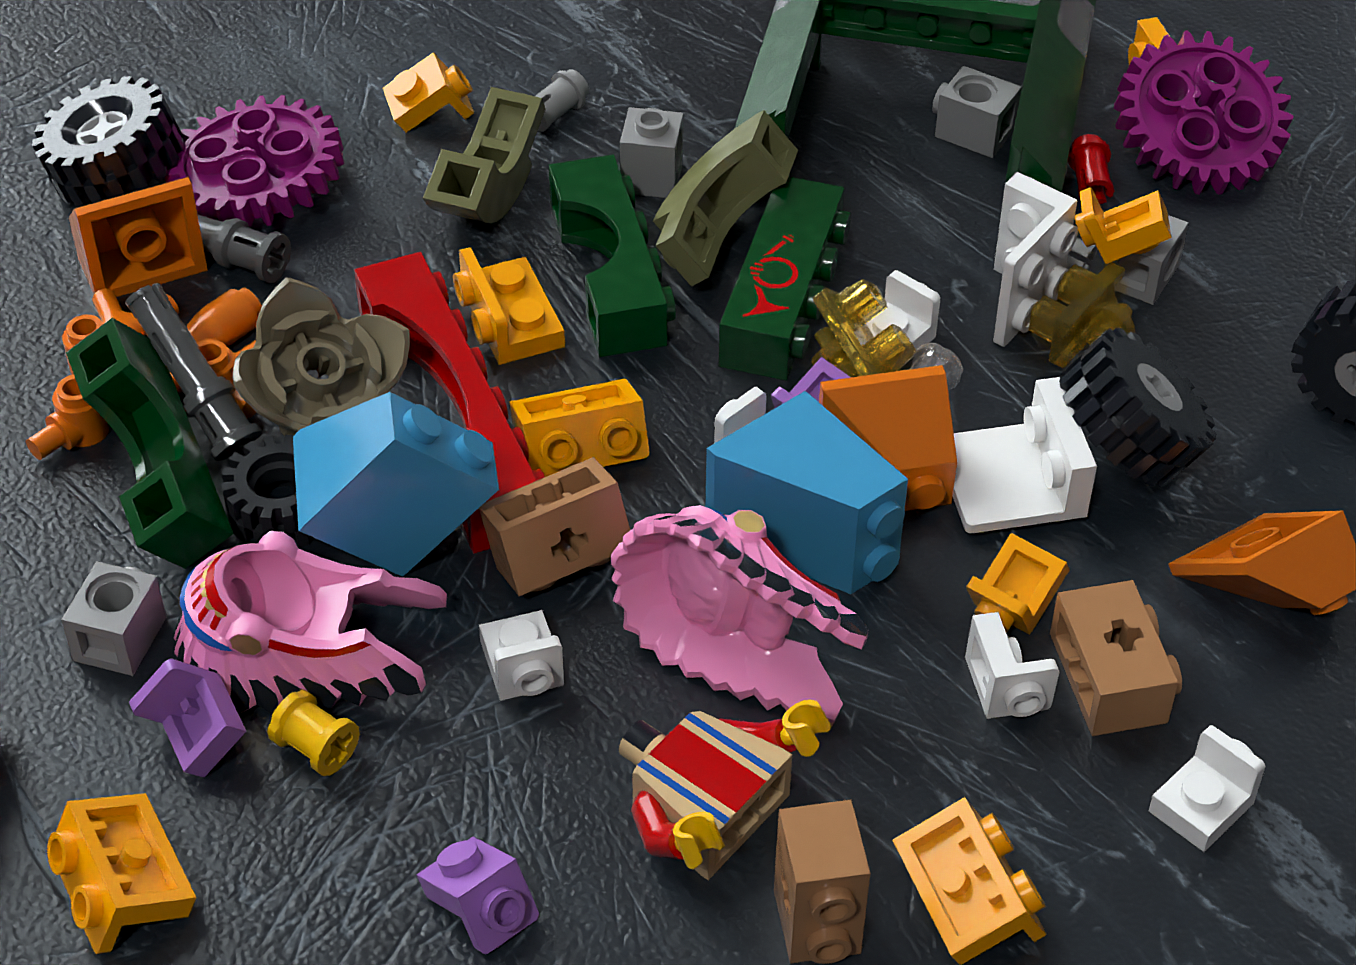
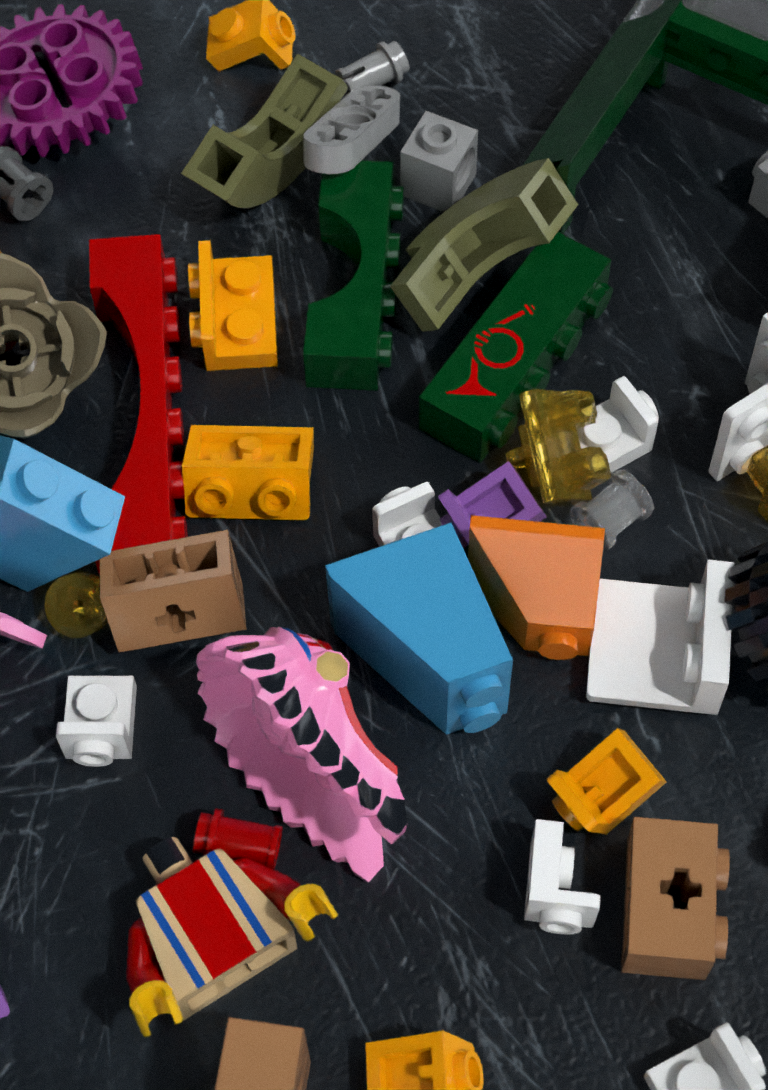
camera: 20 degrees right, 15 degrees up
none -> clear yellow tile [45,571,108,638]
none -> red pin [193,808,283,869]
none -> light grey beam [304,85,400,174]

